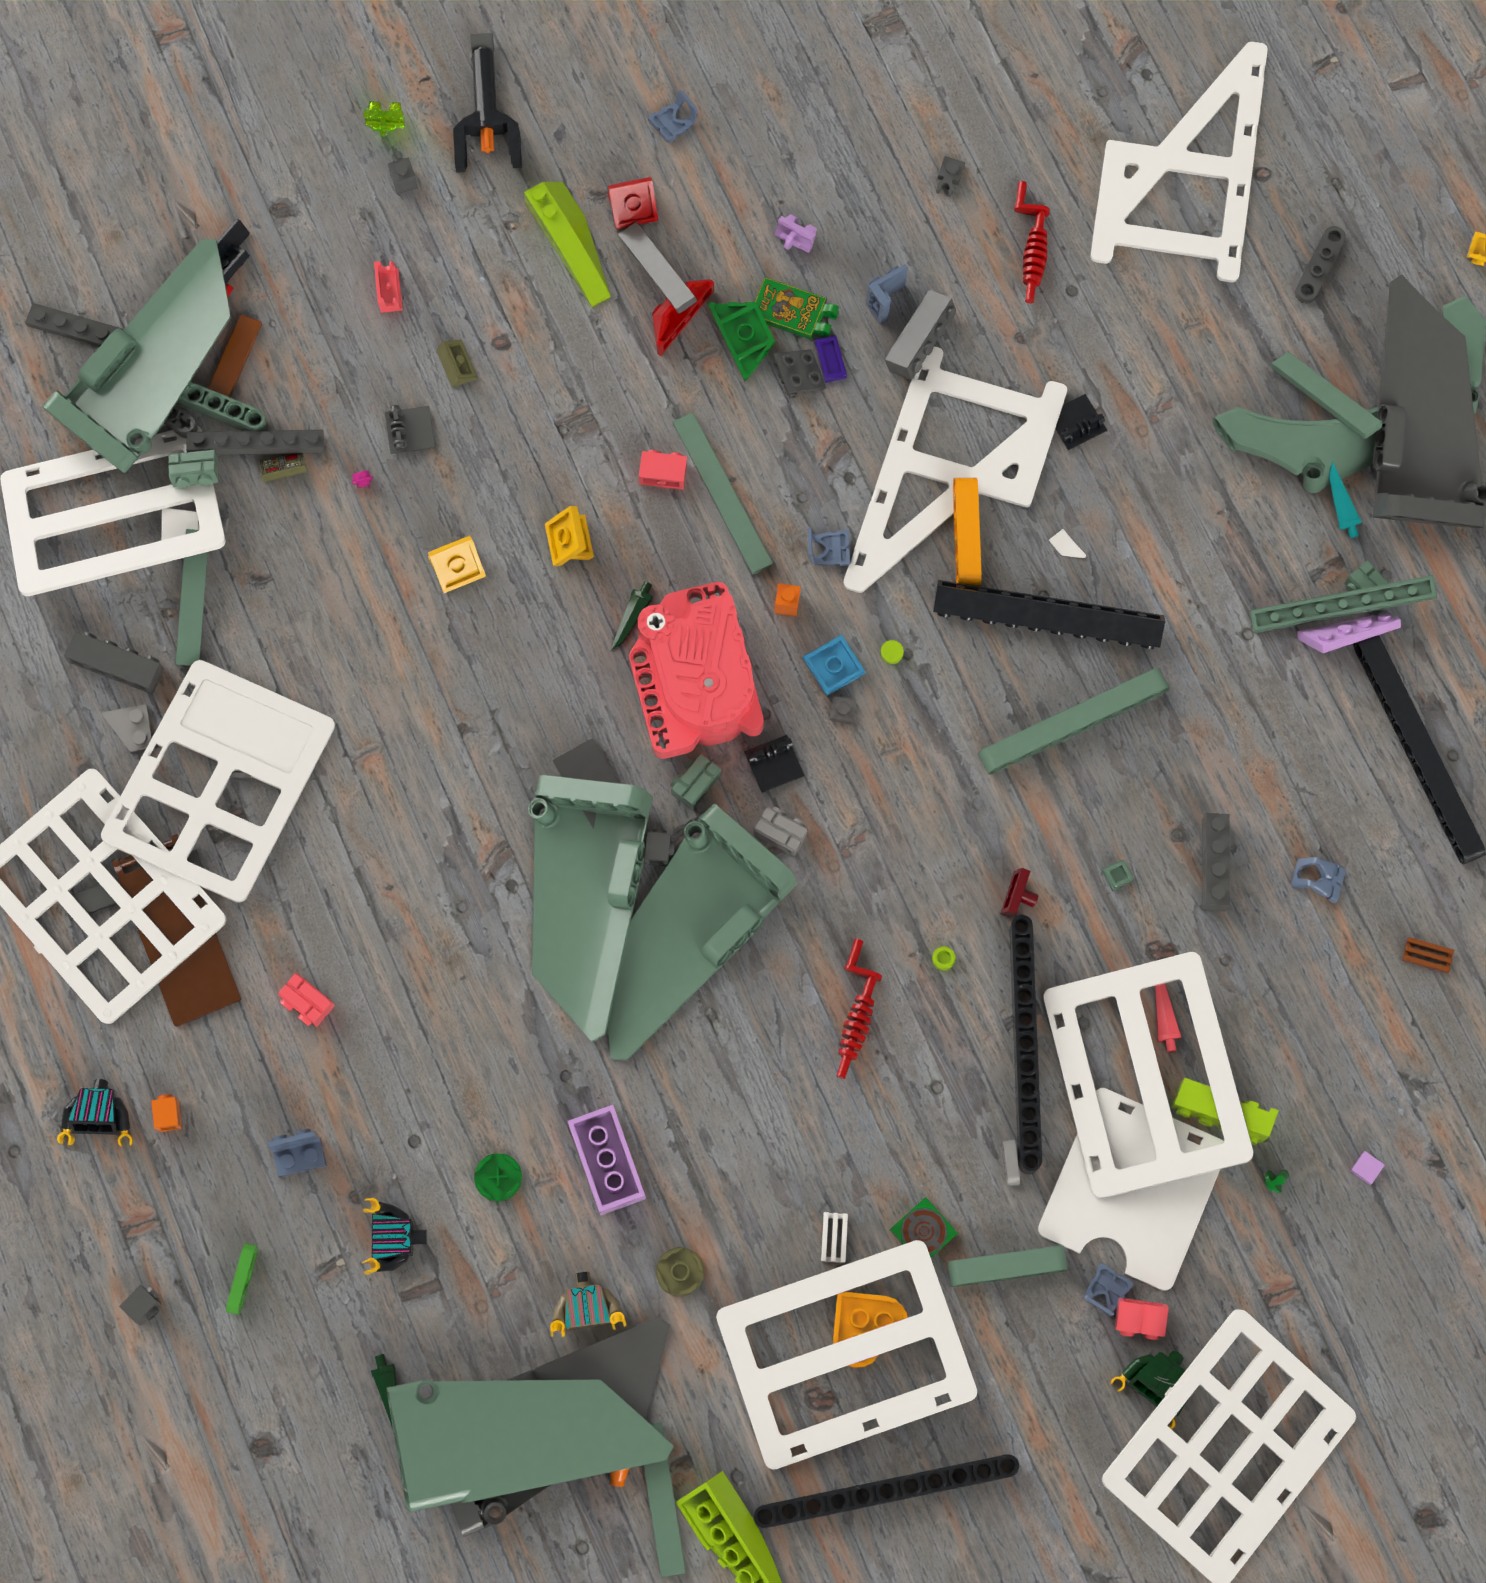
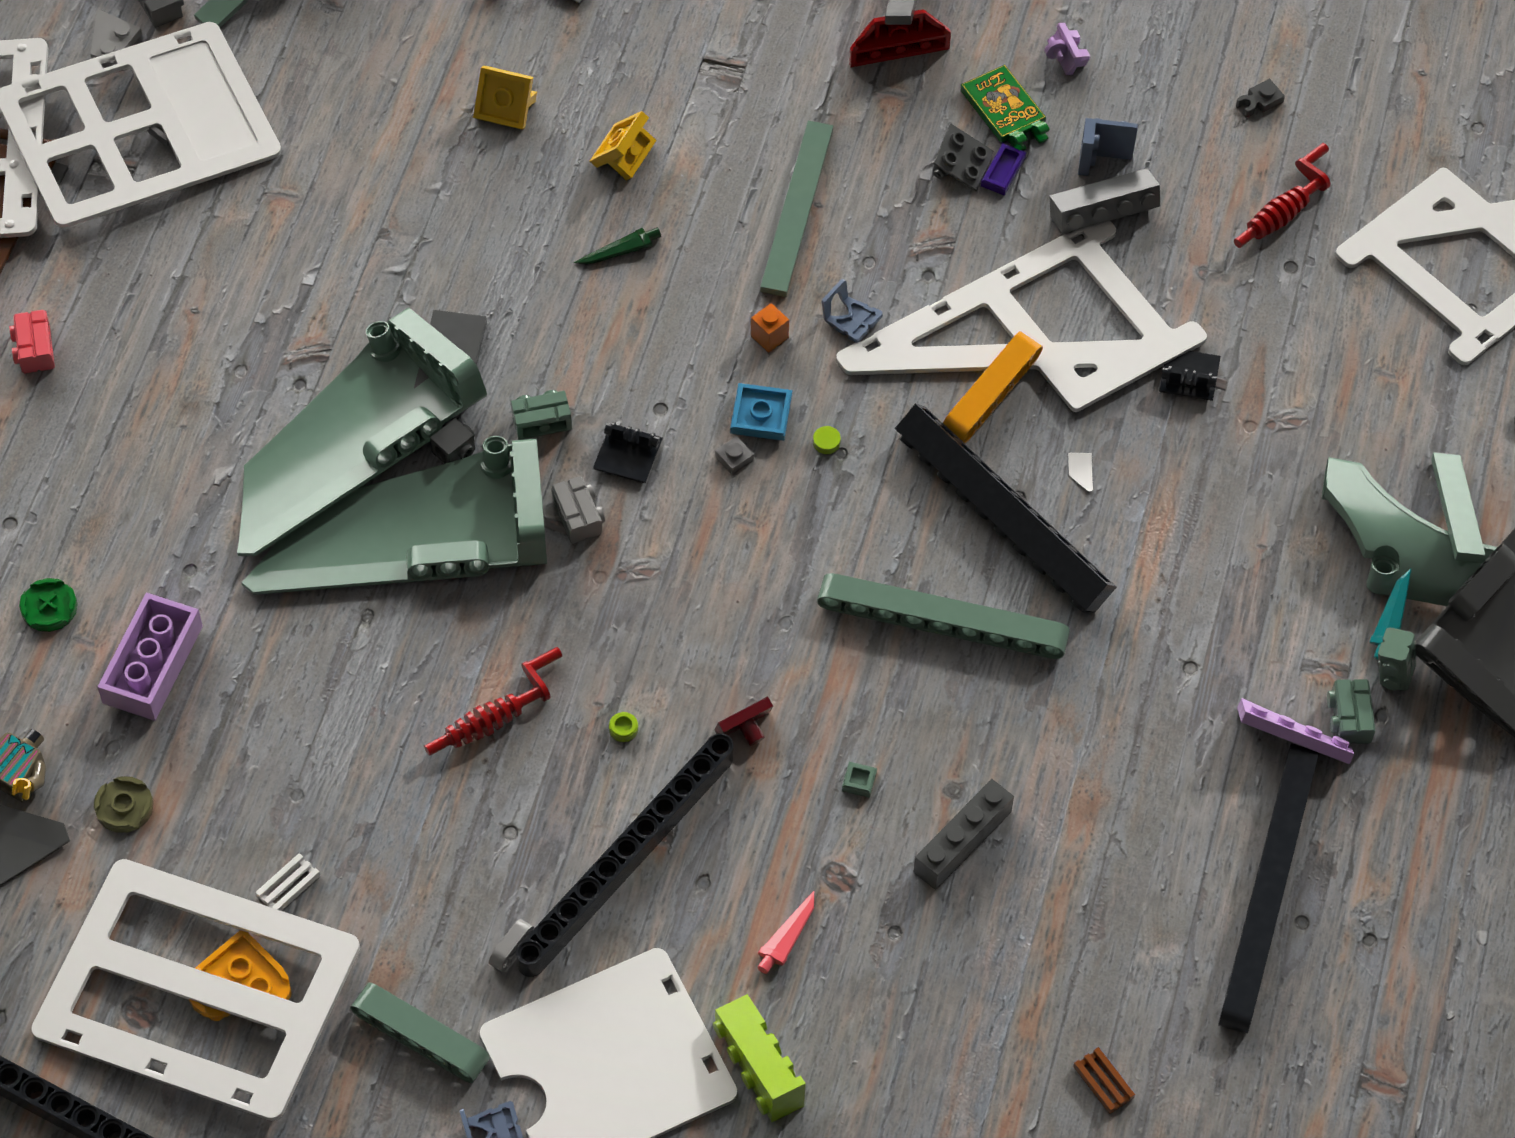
camera: 40 degrees right, 15 degrees down
coral piece [629,582,764,759] -> none
coral brick [639,450,687,490] -> none
green wing [708,302,776,381] -> none
tile [890,1197,958,1258] -> none
white door [1044,952,1253,1198] -> none
sand green tile [1249,575,1437,634] -> none
sand blue piece [1291,857,1346,903] -> none
none -> sand green brick [1378,627,1416,691]

